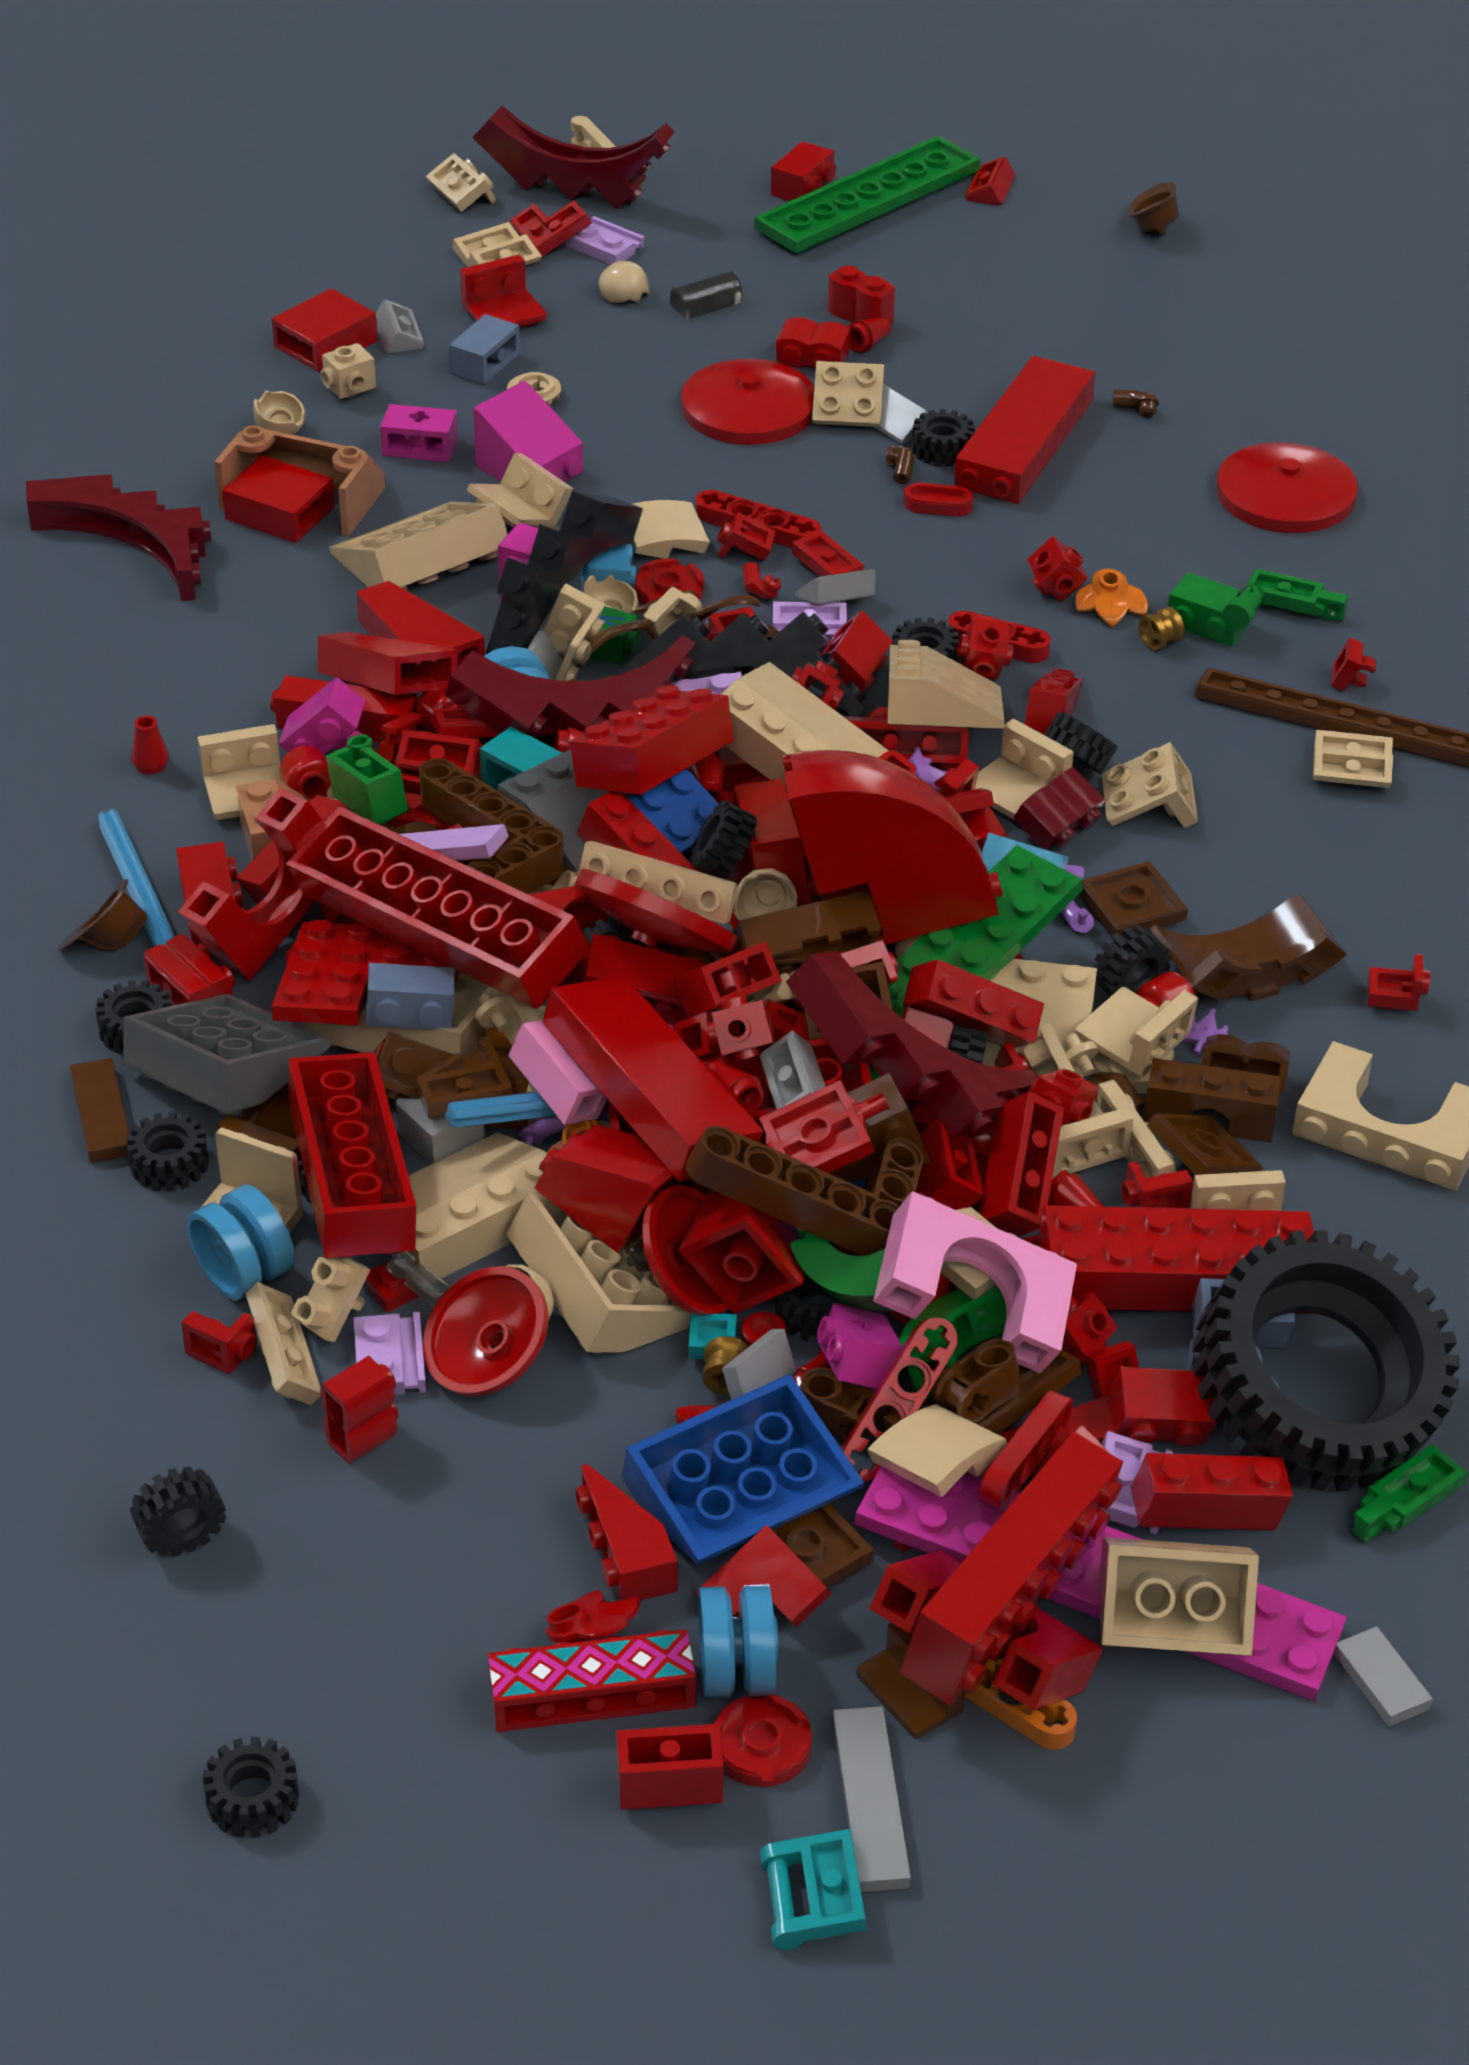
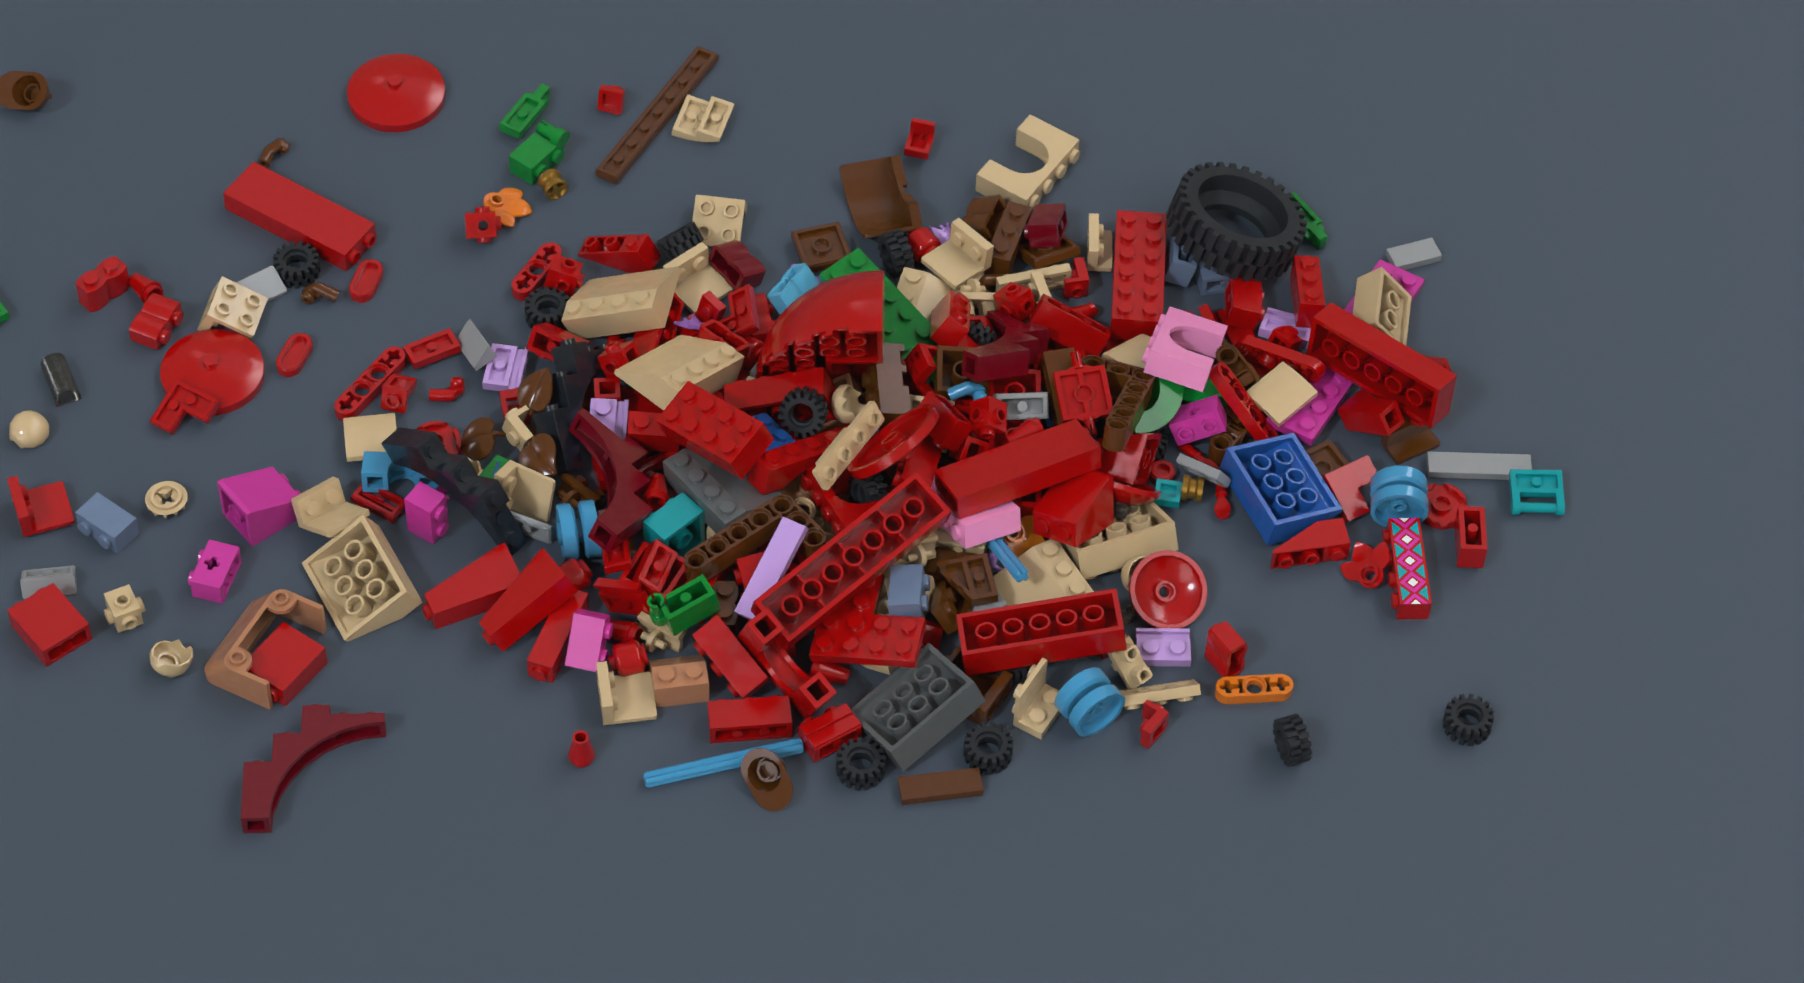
camera: 85 degrees left, 10 degrees up
none -> red tile [149,378,221,435]
none -> red tile [276,333,313,377]
none -> dark azure arm [947,381,987,401]
none -> dark red brick [1024,203,1068,248]
none -> orange beam [1214,674,1294,704]

